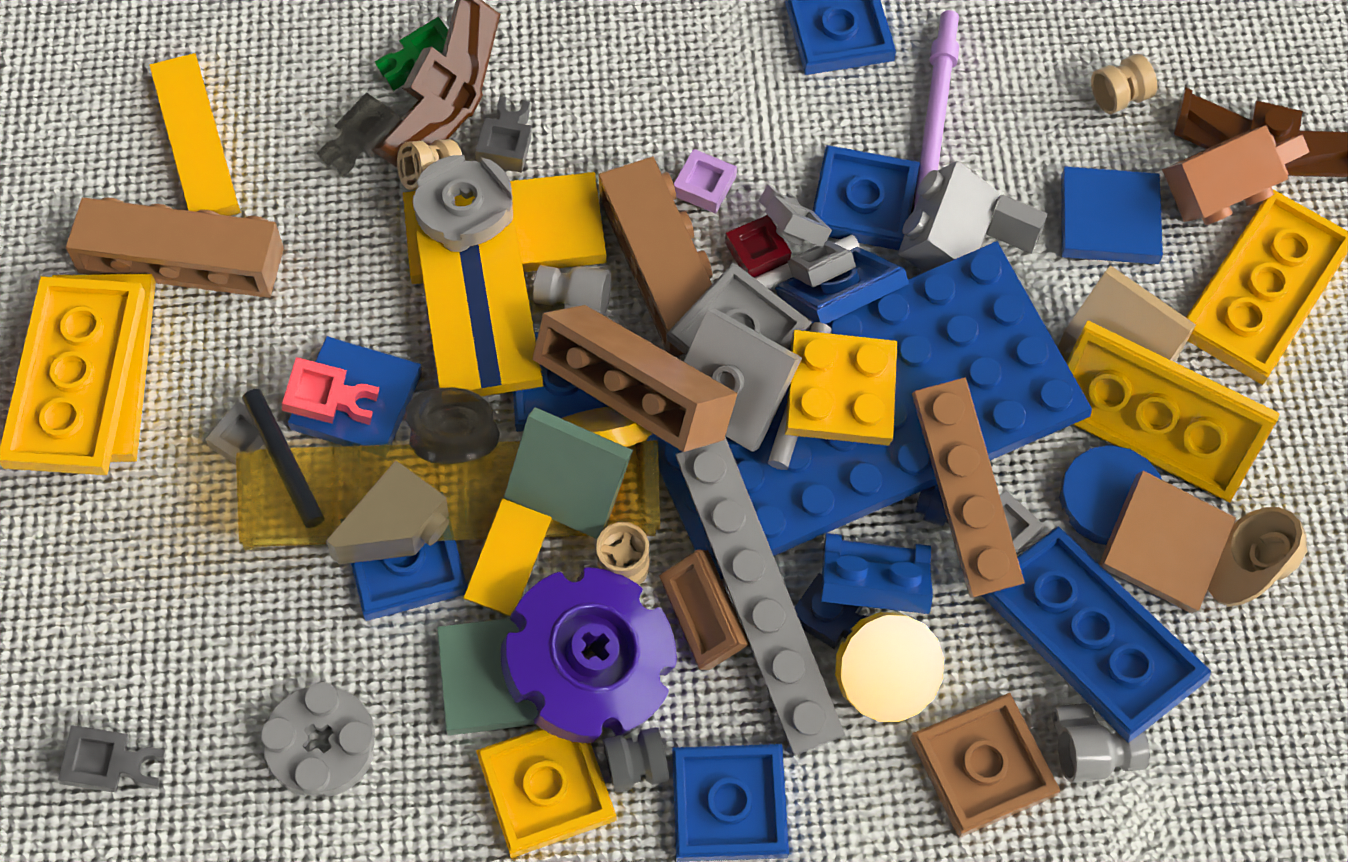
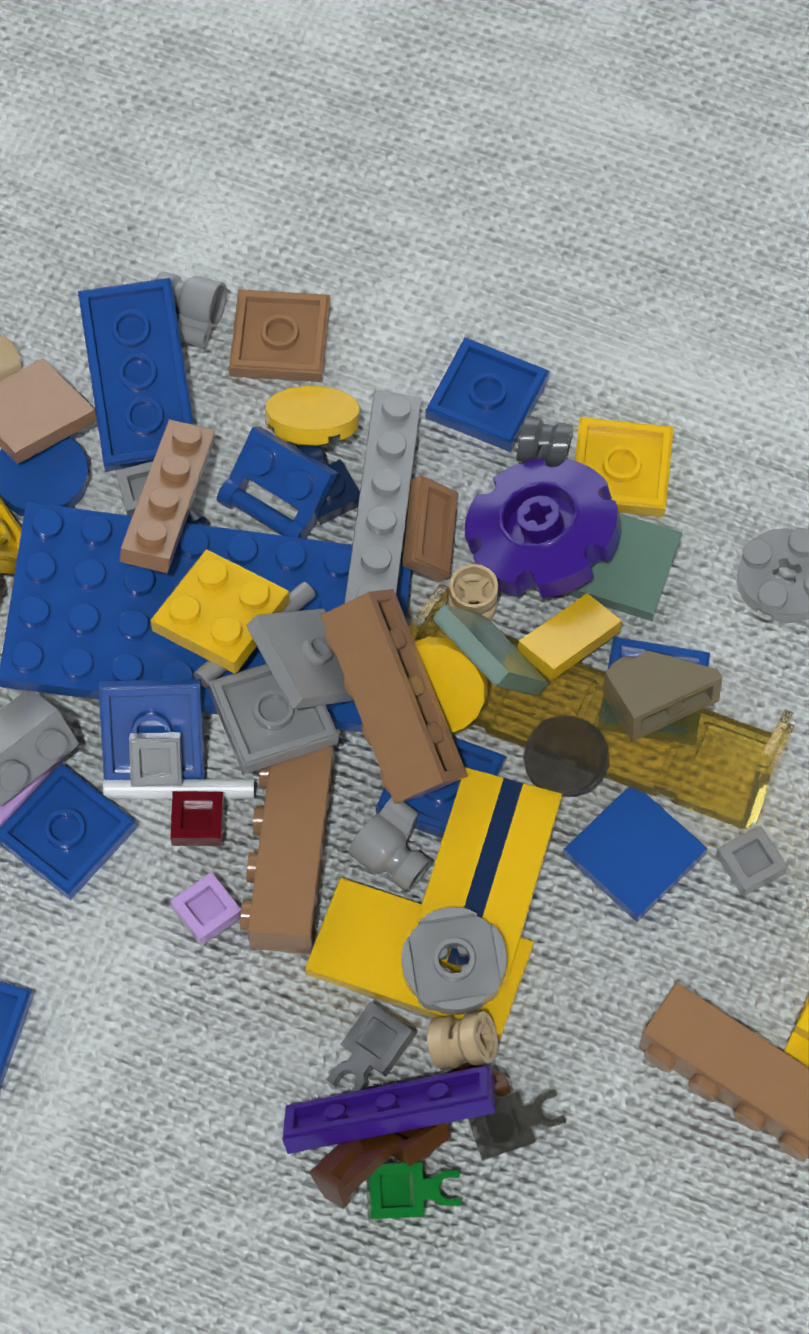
camera: 150 degrees left, 0 degrees up
yellow tile [149,53,241,216] -> none
black bar [242,389,325,528] -> none
coral plate [282,357,380,425] -> none
light grey plate [759,184,832,247] -> none
none -> dark purple tile [282,1065,495,1154]

